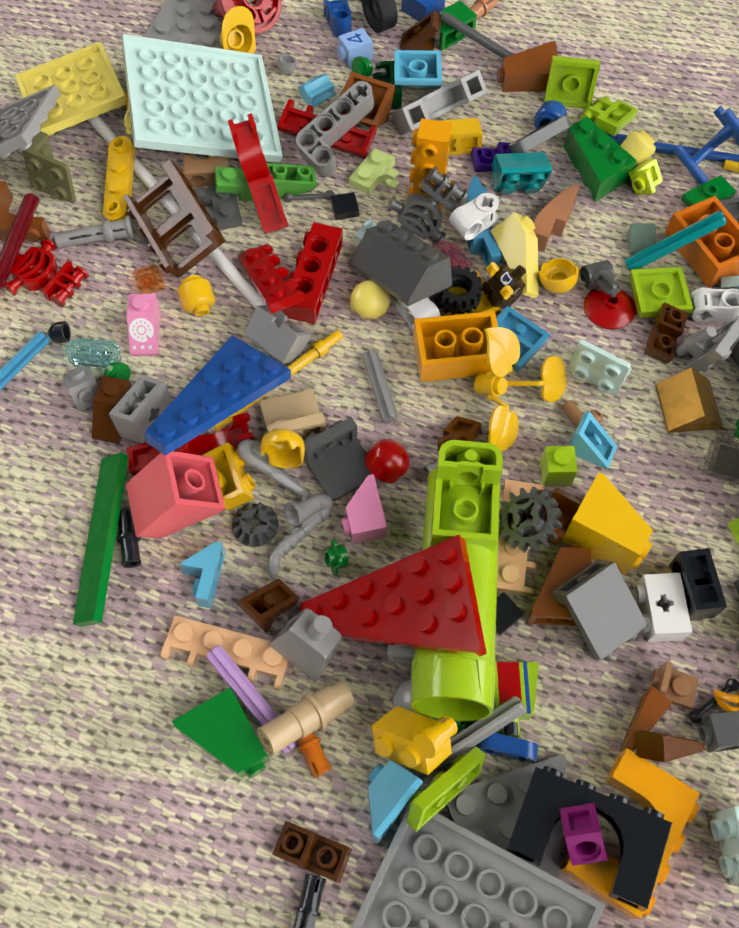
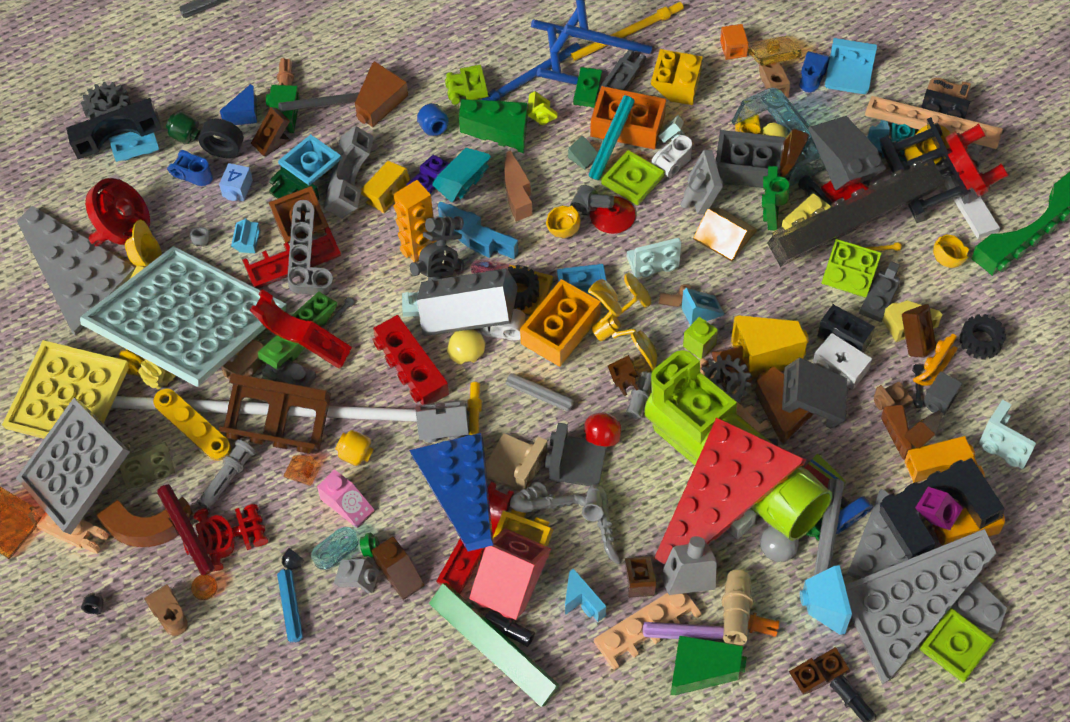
camera: 45 degrees left, 5 degrees down
light grey brick [109,375,173,444] -> none
dark grey gear [232,502,279,547] -> none
red hinge [237,244,305,314] -> none
yellow hair [260,428,305,469] -> none
green plate [324,540,349,575] -> none
black tile [330,192,359,220] -> none
bright pink slope [341,474,387,545] -> none
yellowish green plate [348,148,399,195] -> none
green plate [352,56,373,77] -> none
yellow hinge [372,706,458,775] -> none
lime plate [406,747,486,832] -> none
white piece [449,193,499,240] -> none
dark brown piece [483,262,526,308] -> none
light yellow slope [491,212,539,298] -> none
beam [509,114,571,153] -> none
lime plate [544,56,600,108] -> none
light yellow head [620,129,656,166] -> none
reddish brown slope [644,302,688,363] -> none

